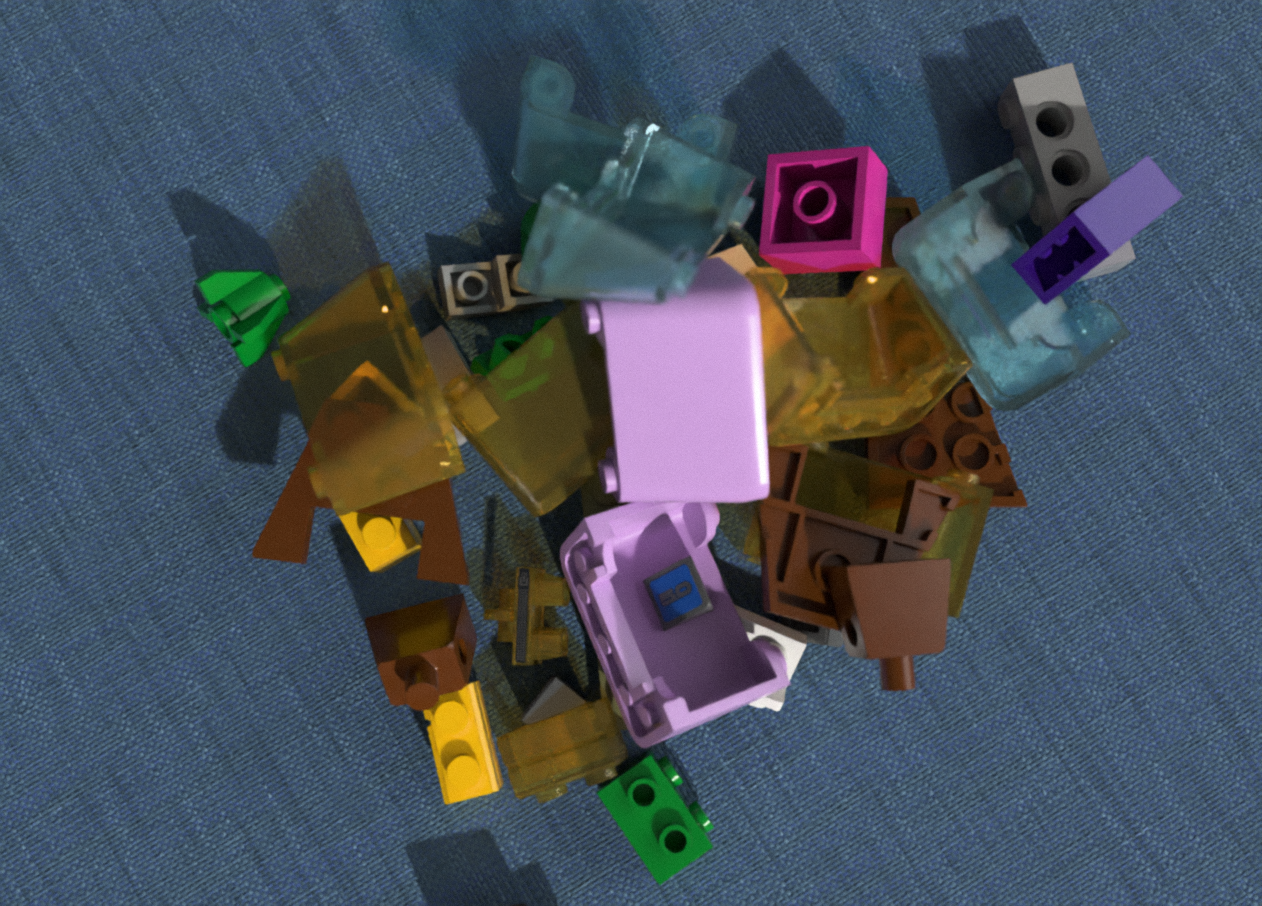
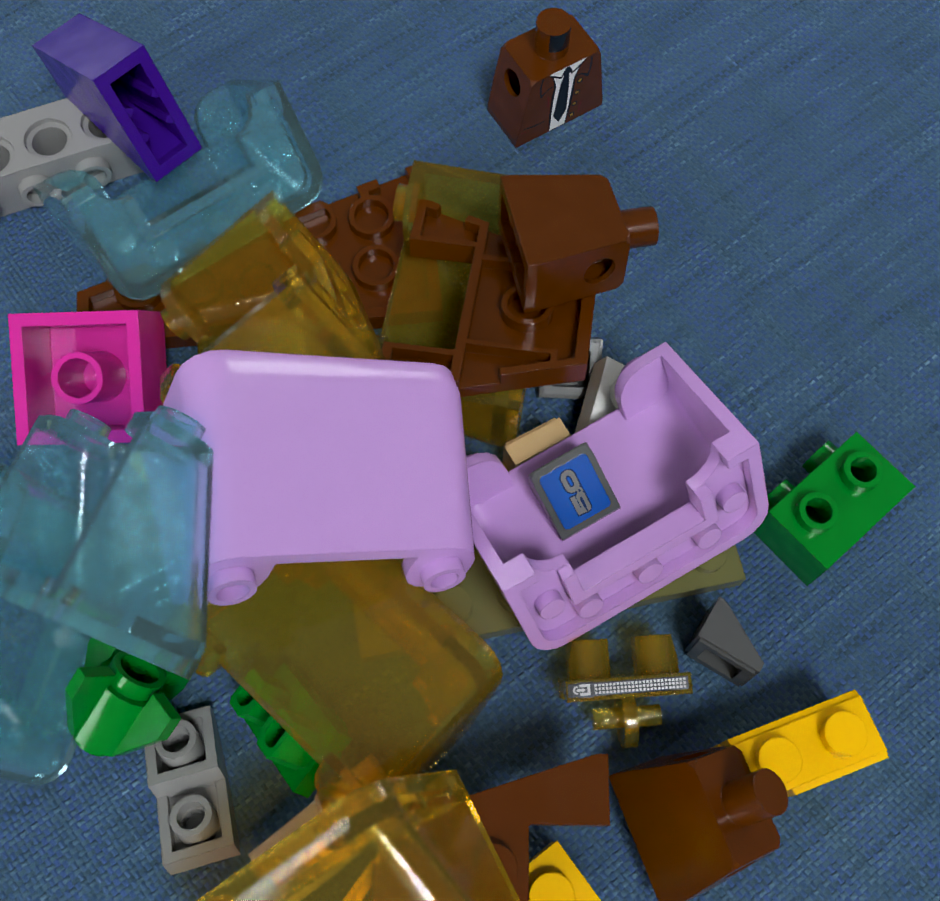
camera: 100 degrees left, 15 degrees down
clear yellow brick [497,696,628,803] -> none
none -> reddish brown torso [487,8,603,148]
none -> tan tile [502,417,571,472]

